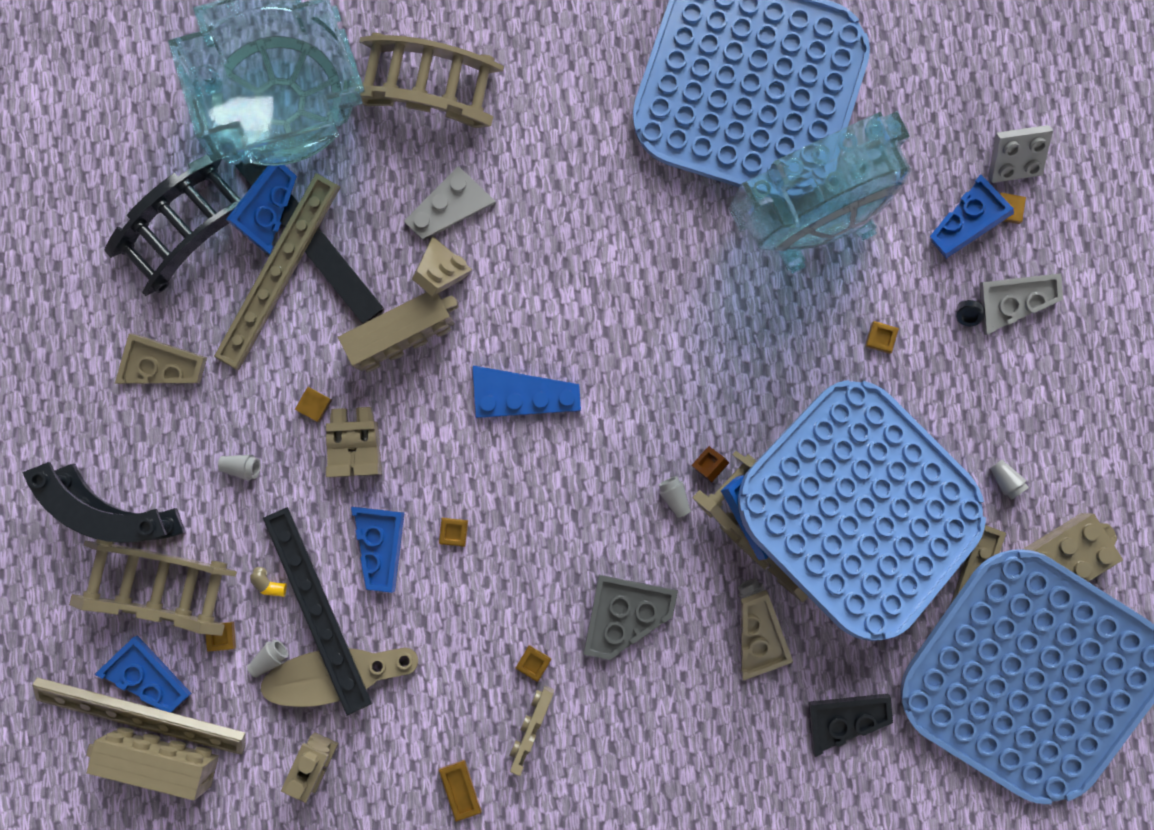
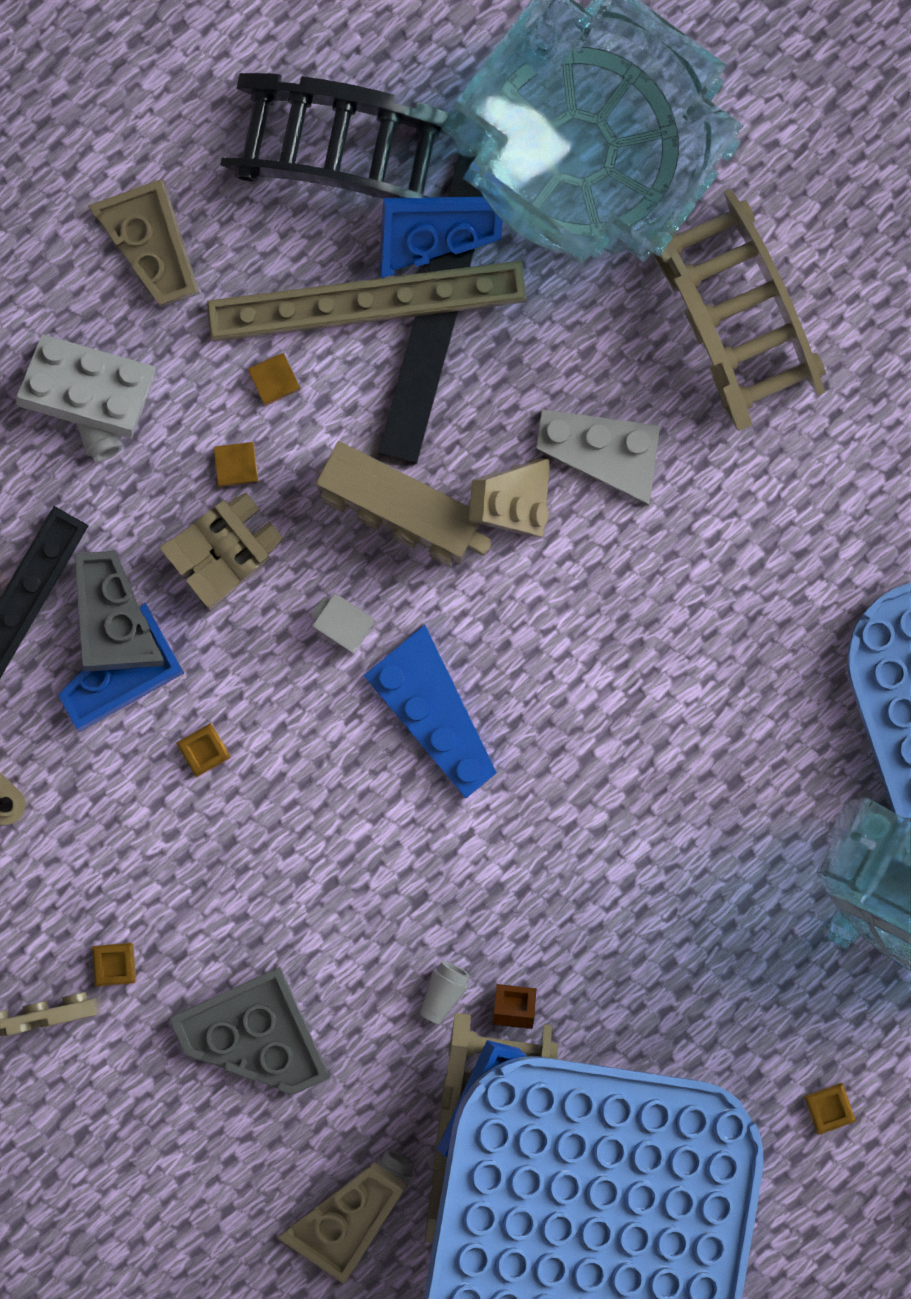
camera: 55 degrees right, 0 degrees up
none -> light grey plate [16,334,156,439]
none -> dark grey wing [75,551,164,672]
none -> pearl gold tile [248,352,301,406]
none -> light grey brick [311,593,376,655]

